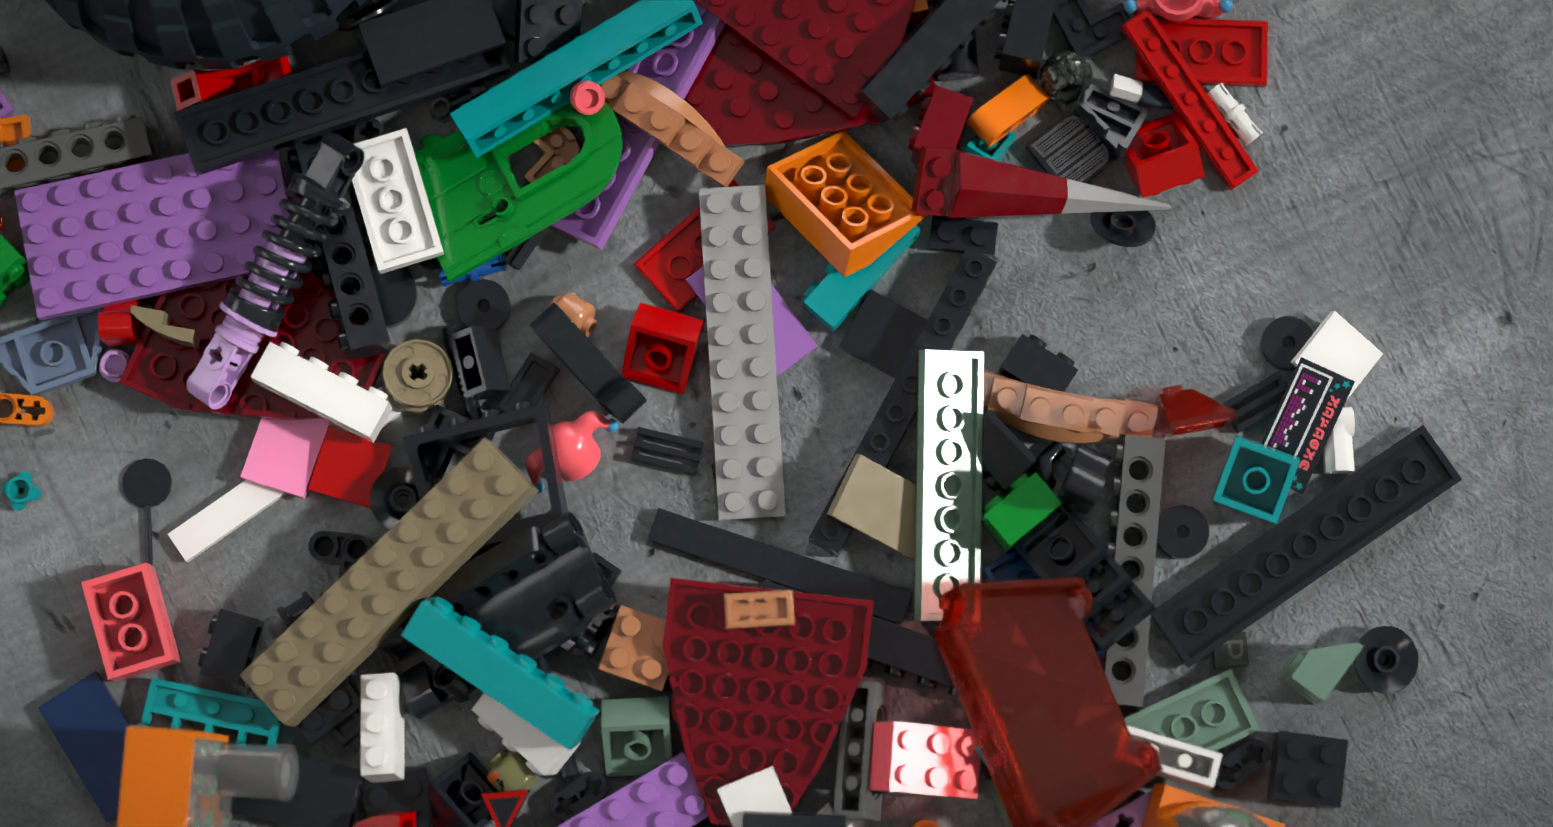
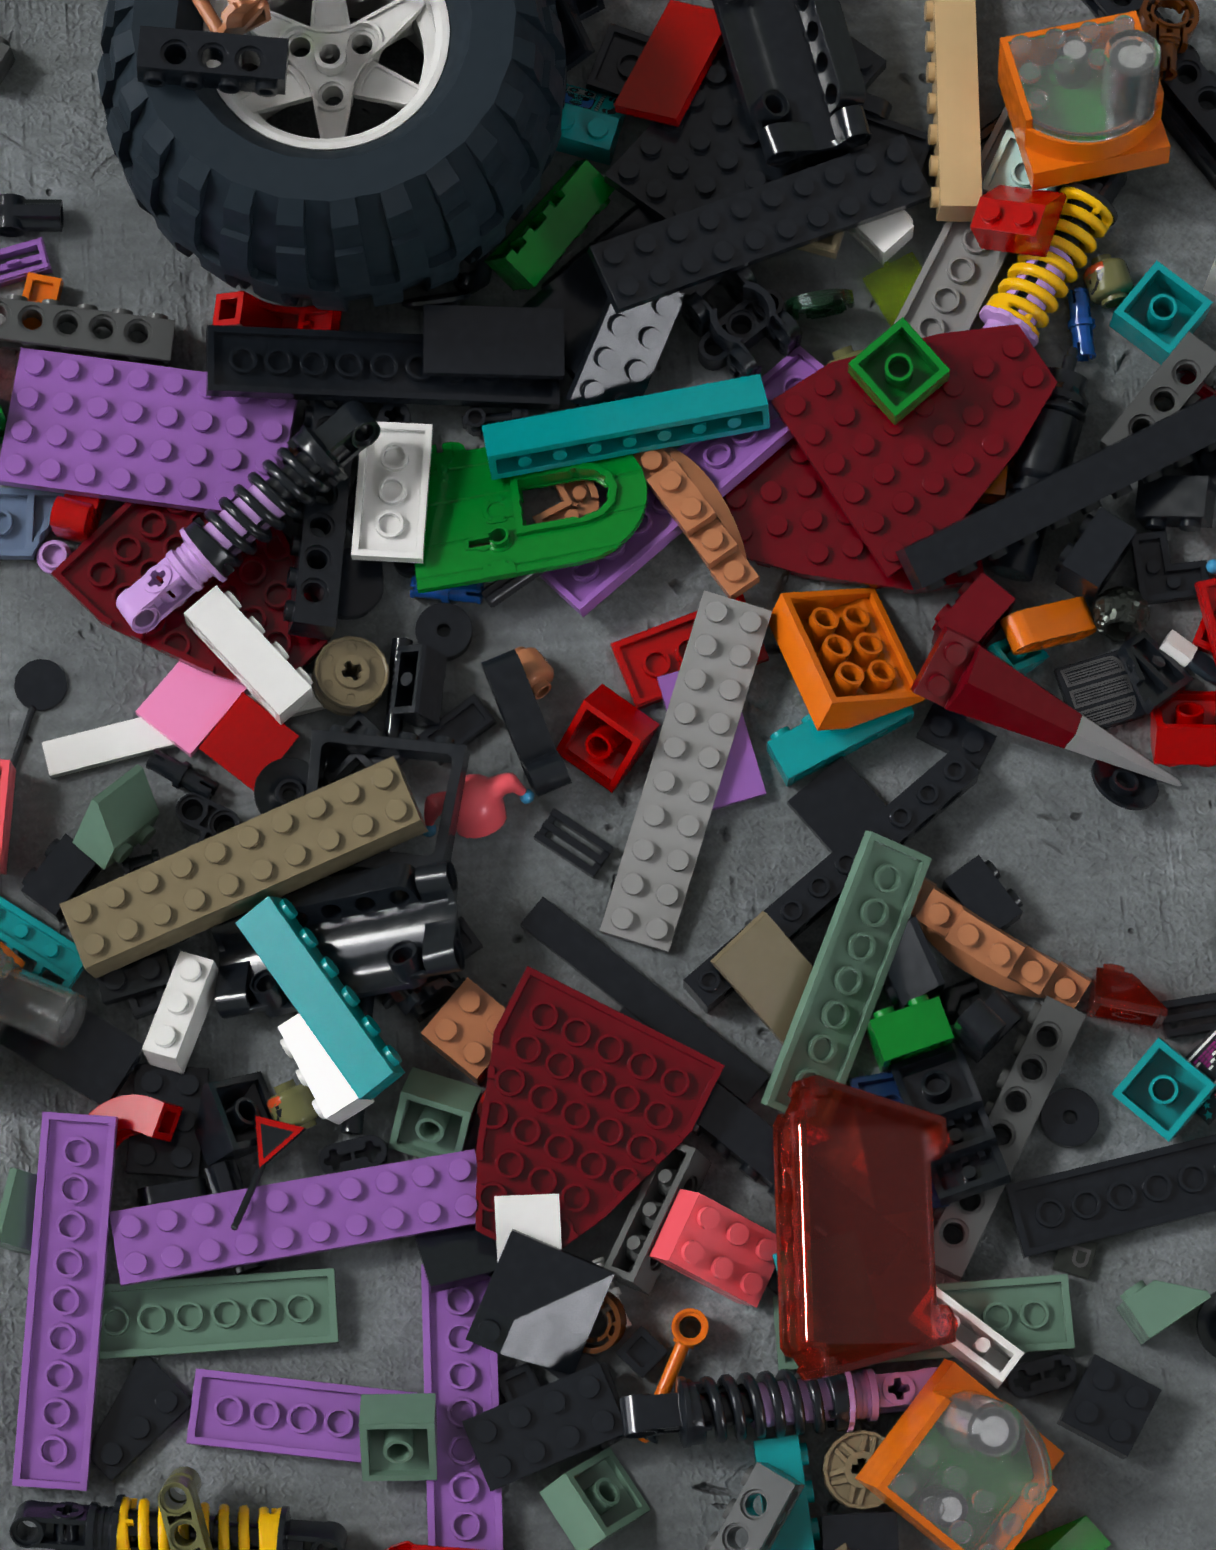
camera: 20 degrees right, 5 degrees down
dark tan slope [130,305,201,349] -> none
coral tile [570,80,605,115] -> none
nougat plate [724,590,795,629] -> none
none -> sand green slope [72,764,160,870]
none -> black pin [146,748,219,800]

